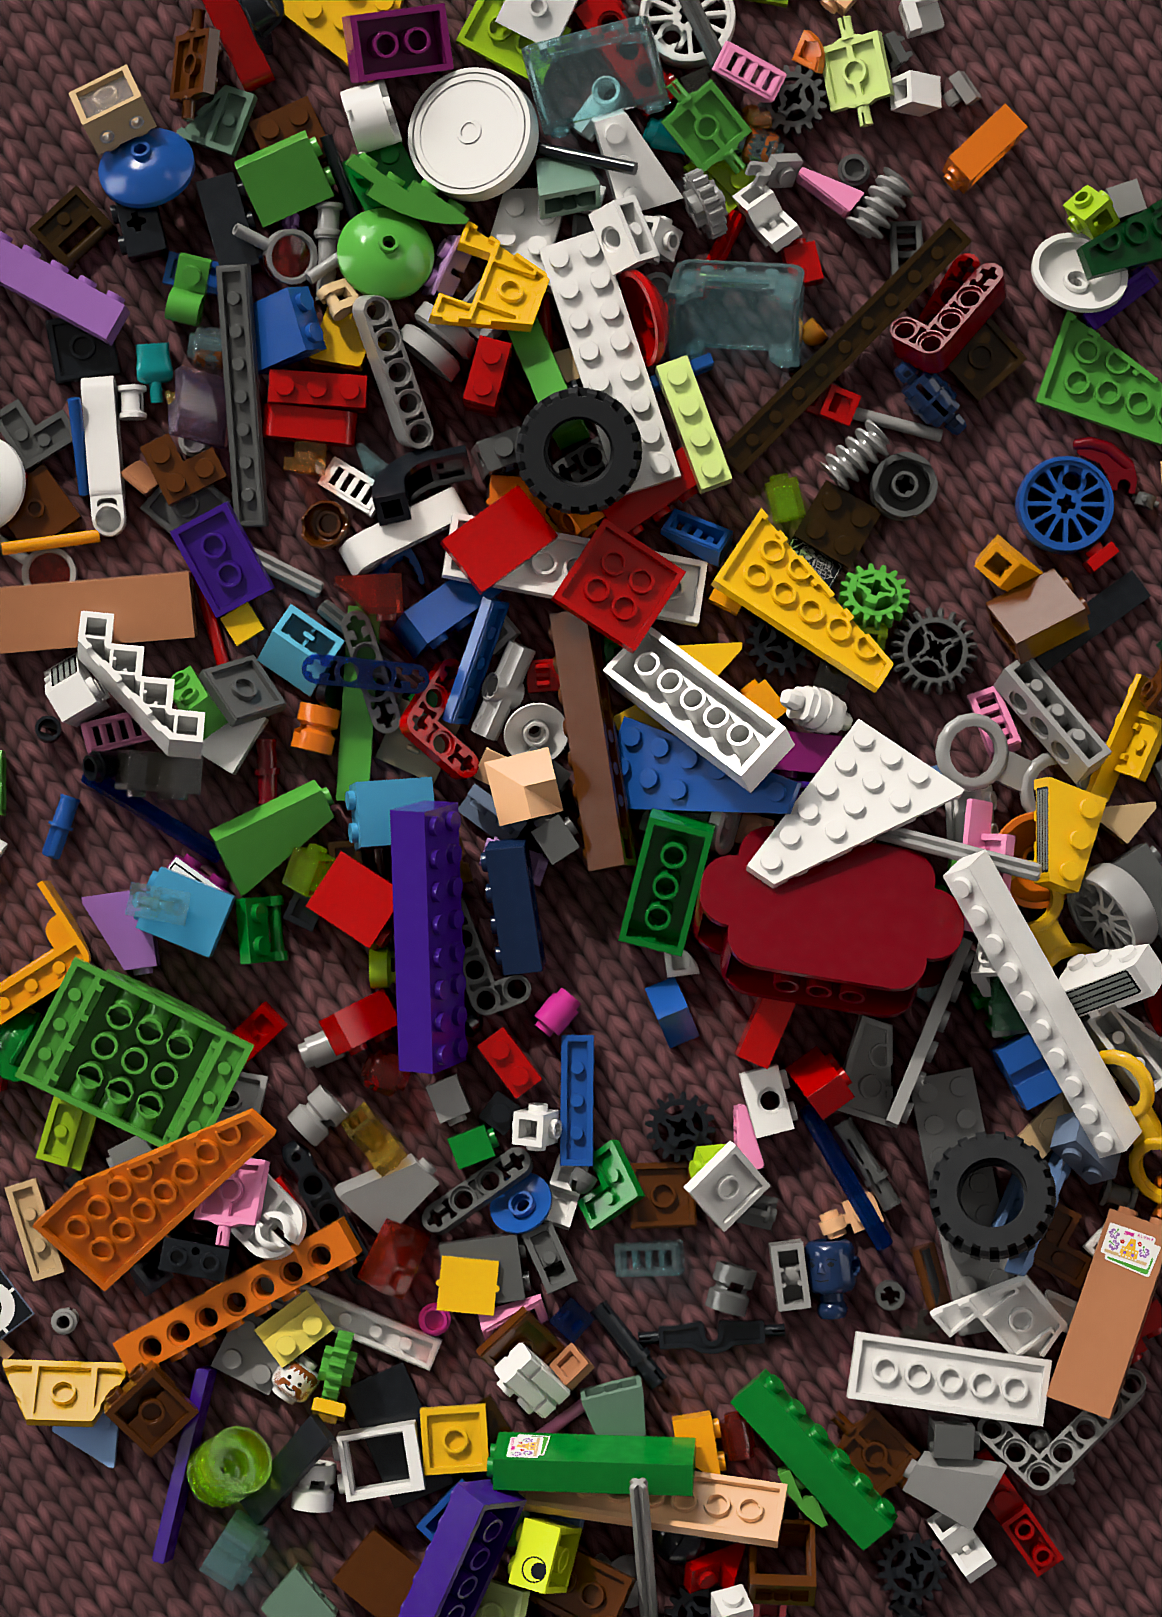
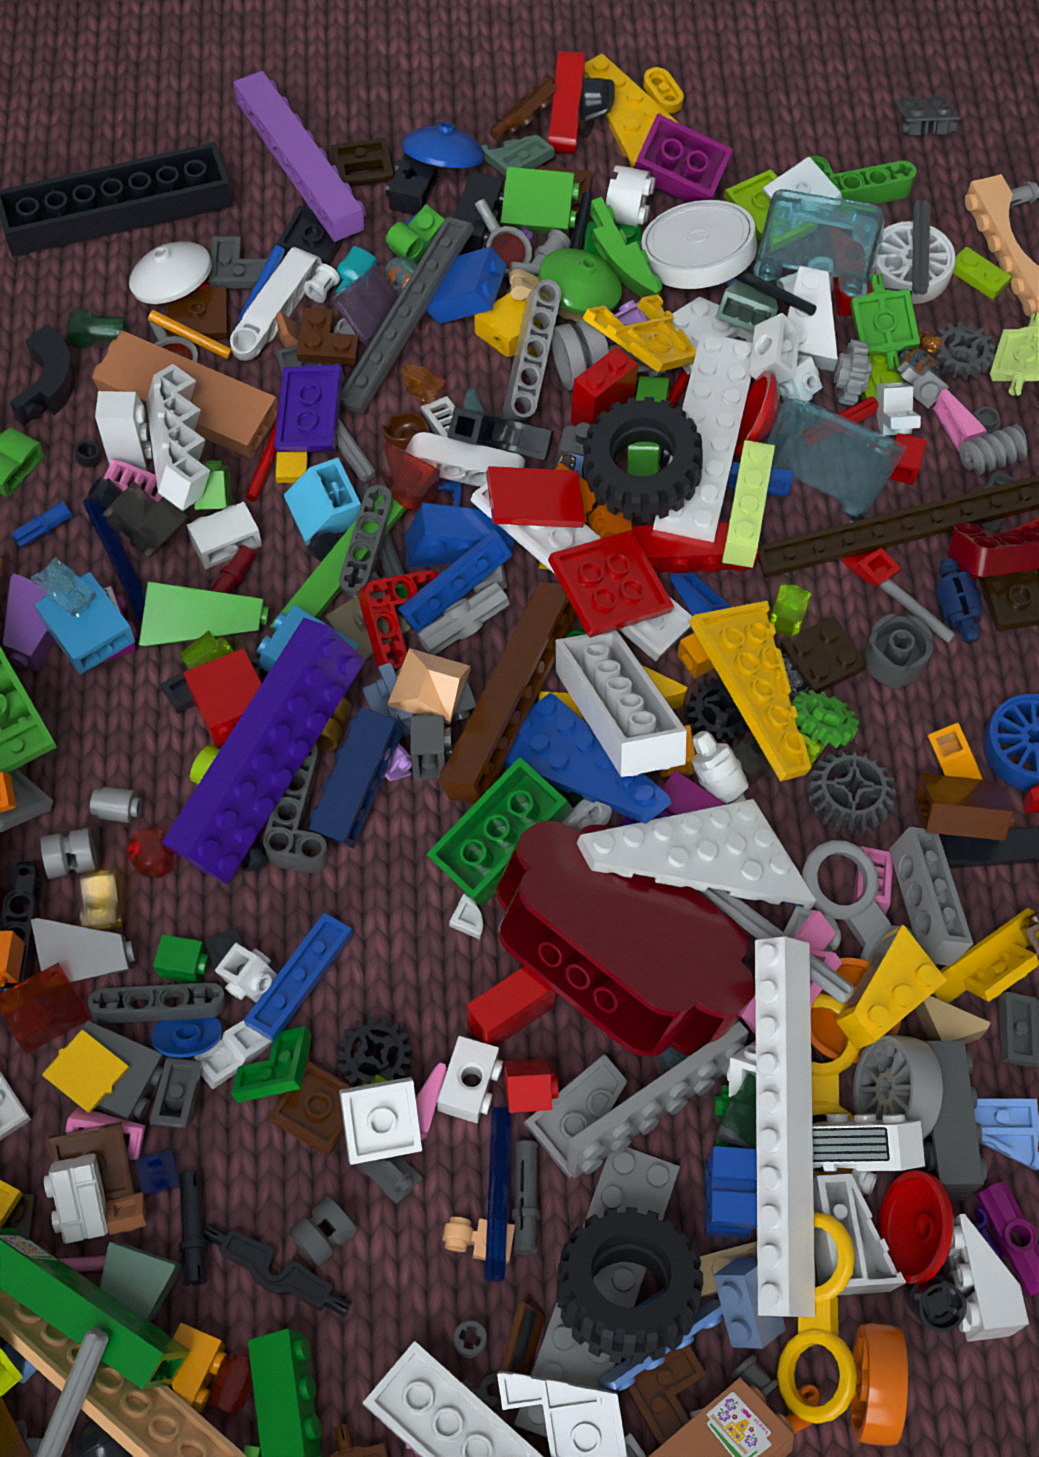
camera: 30 degrees right, 25 degrees down
tan piece [69,64,157,155] -> none
dark grey tile [198,654,287,727] -> none
red slope [232,1001,288,1066] -> none
green plate [235,895,288,964] -> none
red beam [262,403,358,447] -> none
red brick [268,369,370,413] -> none
orange wheel [290,702,341,756] -> none
clear blue beam [302,654,430,694] -> none
red brick [318,988,397,1057] -> none
dark pink plate [418,1303,451,1336] -> none
light grey brick [426,1073,471,1126] -> none
red brick [477,1026,543,1099] -> none
white dish [504,703,568,759] -> none
red tile [527,658,560,694] -> none
dark pink brick [534,988,581,1037] -> none
dark grey hinge [569,1166,598,1195] -> none
clear light blue slope [614,1240,685,1277] -> none
teal cone [642,117,685,155] -> none
blue slope [644,977,699,1048] -> none
bright pink slope [712,41,787,103] -> none
light grey brick [768,1238,812,1312] -> none
orange tile [792,30,825,74] -> none
orange hinge [800,317,828,346] -> none
dark blue piece [804,1238,861,1319] -> none
light grey piece [819,419,890,491] -> none

